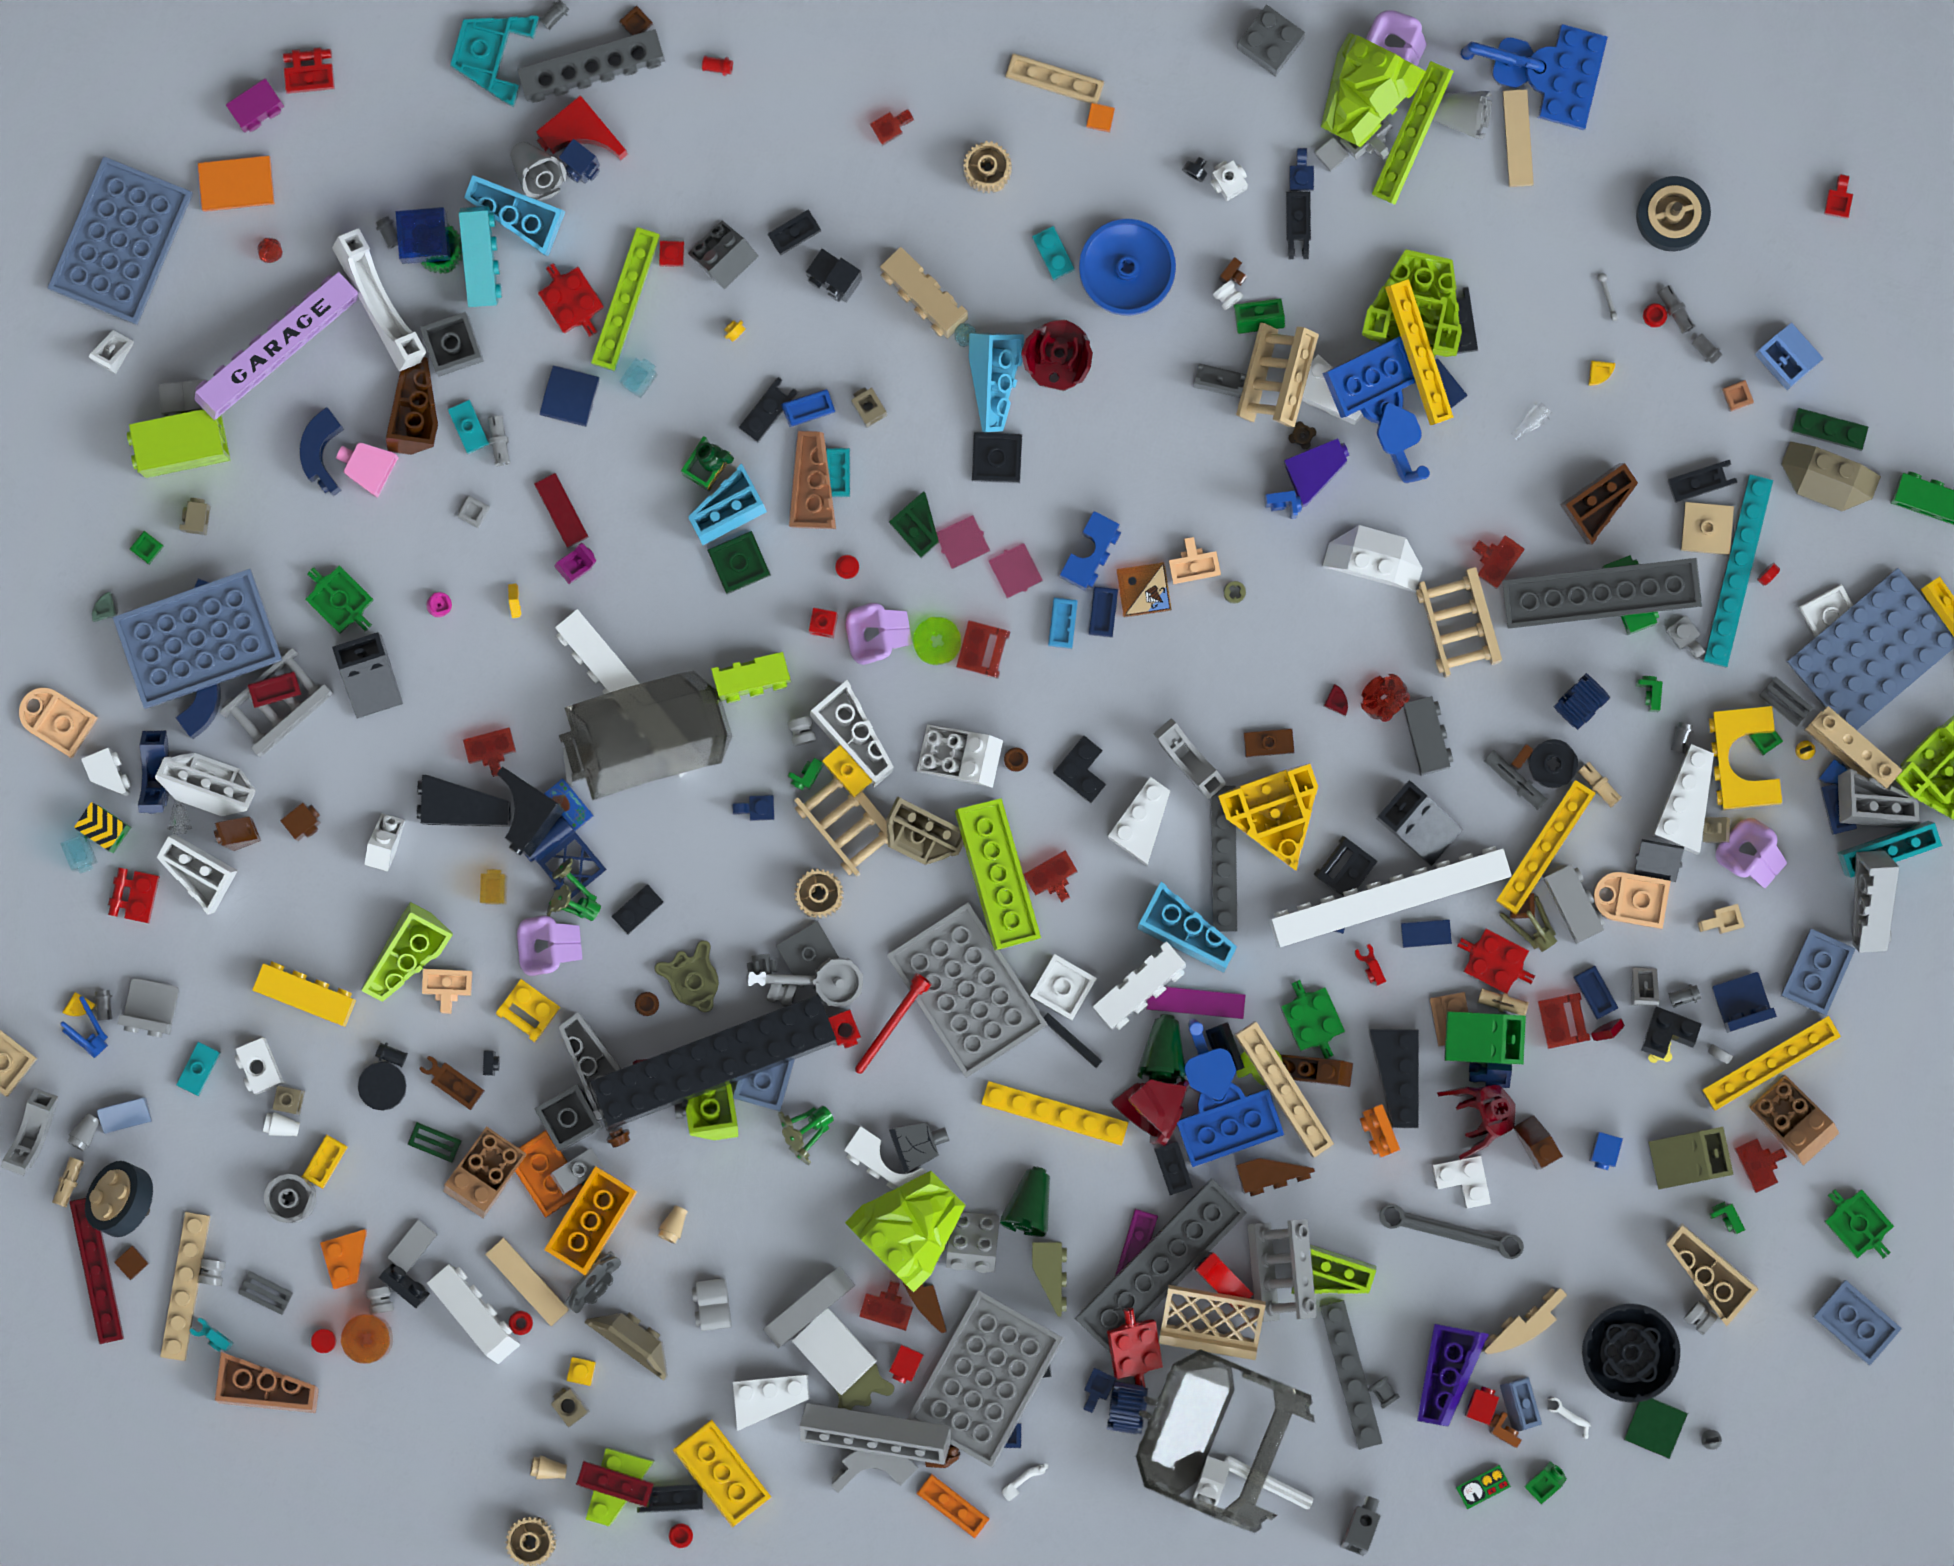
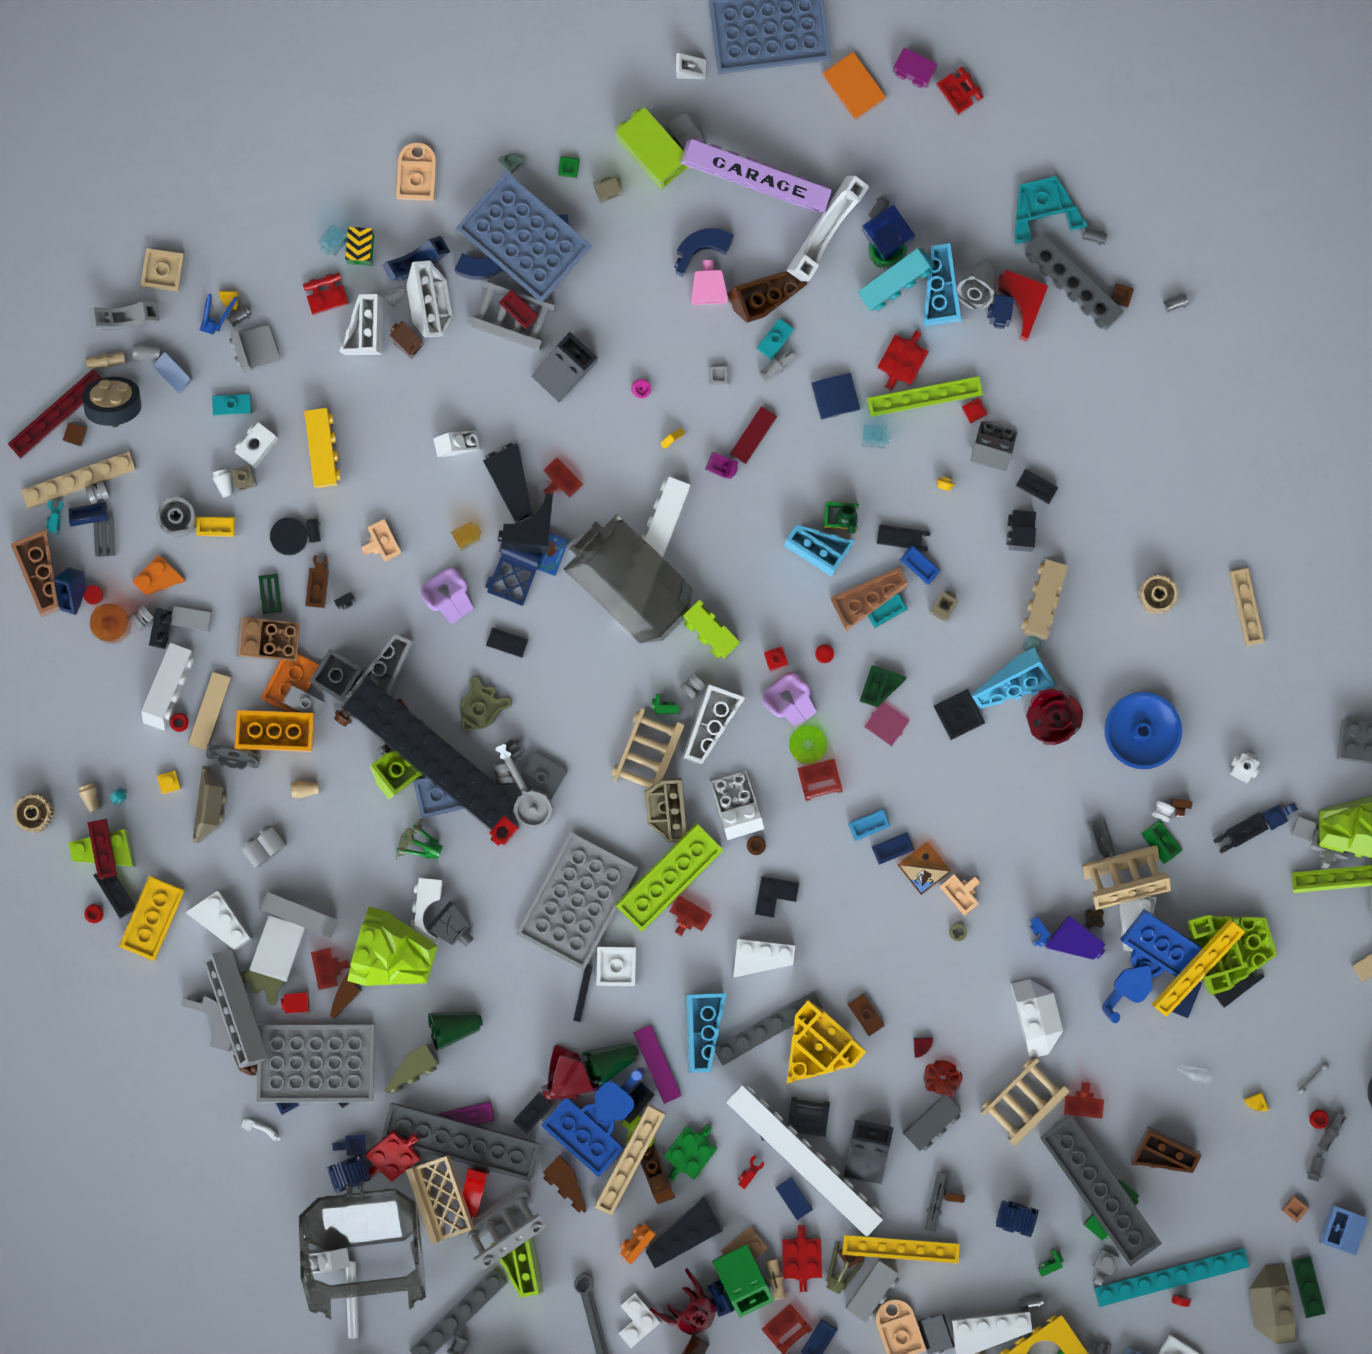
camera: 55 degrees right, 0 degrees up
white slope [81,748,131,796] -> none
clear red tile [257,238,283,263] -> none
reddish brown brick [280,803,321,841] -> none
green plate [305,565,374,634] -> none
lime wedge [361,902,453,1002] -> none
dark grey brick [420,312,484,377] -> none
yellow plate [496,979,561,1043] -> none
plant [546,858,601,921] -> none
dark tan brick [551,1388,590,1427] -> none
reddish brown plate [635,992,659,1016] -> none
red pin [702,55,733,76] -> none
dark green tile [708,531,771,595] -> none
dark blue plate [732,795,774,821] -> none
tan brick [794,868,844,919] -> none
yellow plate [822,745,872,798] -> none
red piece [855,973,932,1074] -> none
clear red plate [870,109,914,146] -> none
orange tile [916,1474,990,1538] -> none
light grey bracket [946,1212,1000,1273] -> none
yellow plate [981,1081,1129,1146] -> none
clear pink piece [988,543,1043,599] -> none
teal plate [1032,226,1075,281] -> none
blue arch [1060,511,1122,591] -> none
orange tile [1086,103,1115,133] -> none
white wedge [1093,941,1186,1030] -> none
light grey arch [1153,718,1227,800] -> none
black tile [1182,157,1207,182] -> none
black plate [1529,739,1578,788] -> none
tan pin [1578,762,1622,808] -> none
black hinge [1667,460,1738,503] -> none
tan plate [1681,502,1734,555] -> none
none -> dark blue slope [54,567,87,615]
none -> dark blue tile [68,502,108,527]
none -> teal plate [109,787,128,805]

